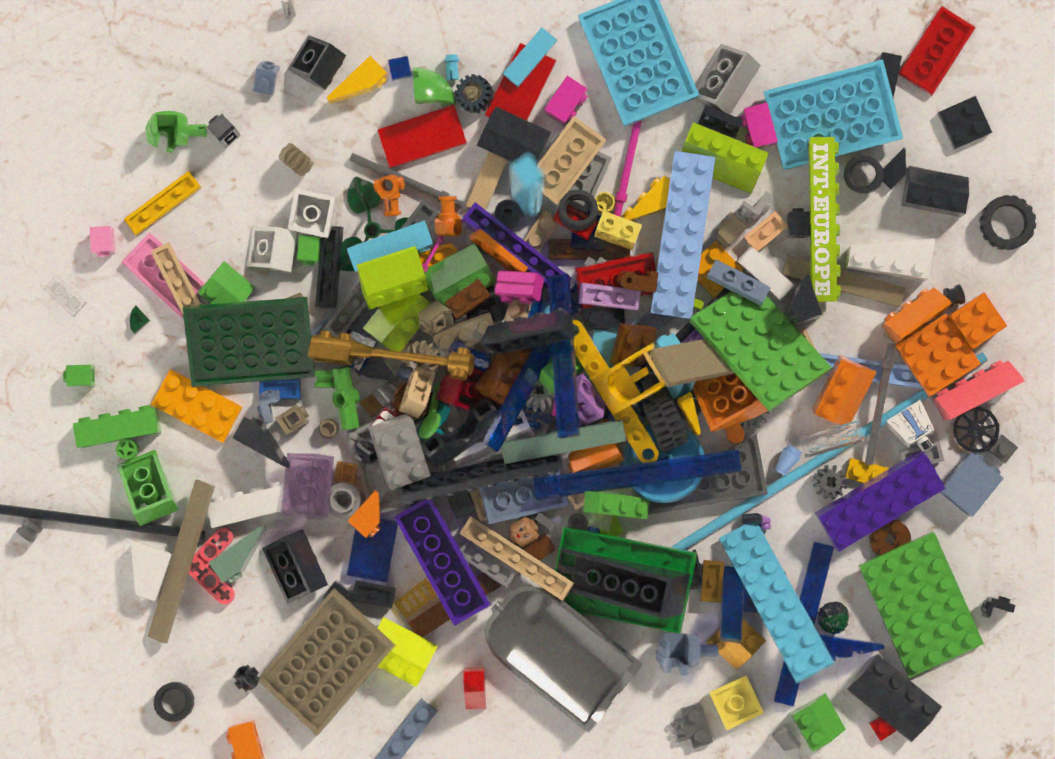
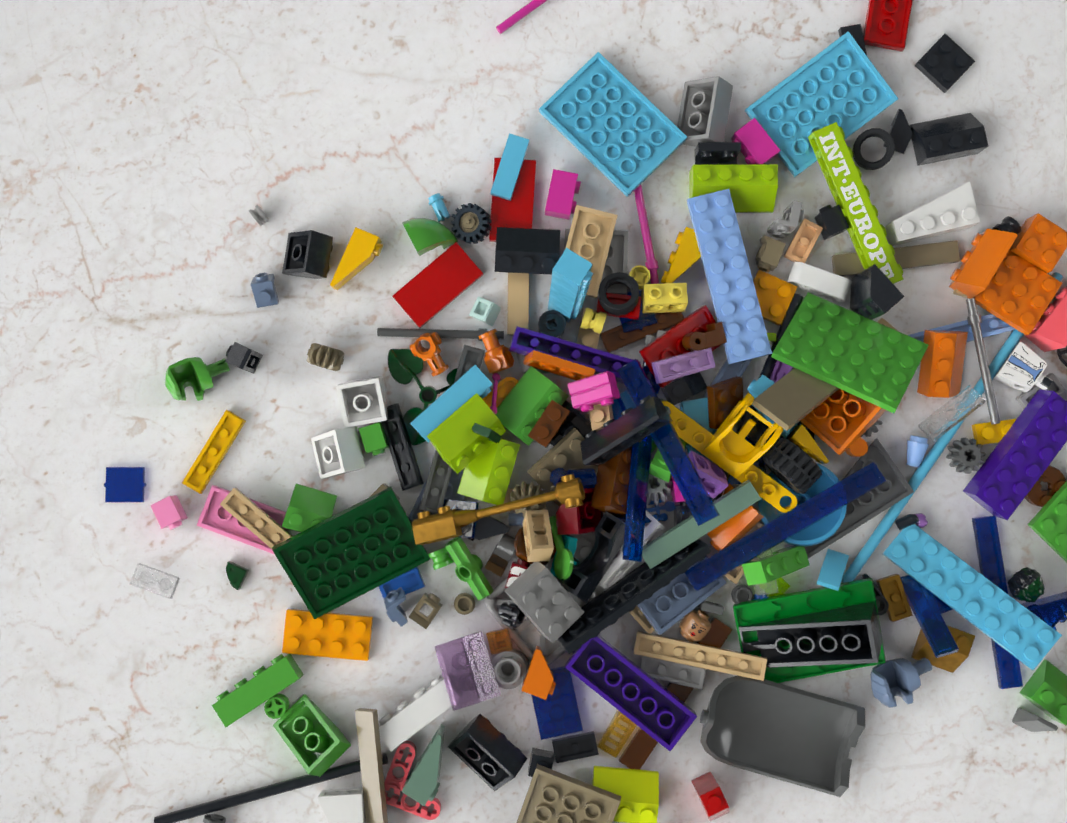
camera: 25 degrees left, 0 degrees up
bright green brick [63,364,95,387] -> none
black slope [233,417,290,469] -> none
clear blue tile [388,56,412,81] -> none
dark tan window [418,301,454,336] -> none
black brick [446,490,476,520] -> none
dark grey hinge [670,702,713,748] -> none
sand blue plate [706,259,771,306] -> none
light yellow plate [709,675,764,730] -> none
black tyre [979,195,1036,250] -> none
none -> clear blue piece [104,467,147,502]
none -> light aqua slope [469,297,501,326]
none -> dark green tile [471,423,502,443]
none -> light yellow wheel [580,308,607,334]
none -> medium azure slope [817,549,849,591]

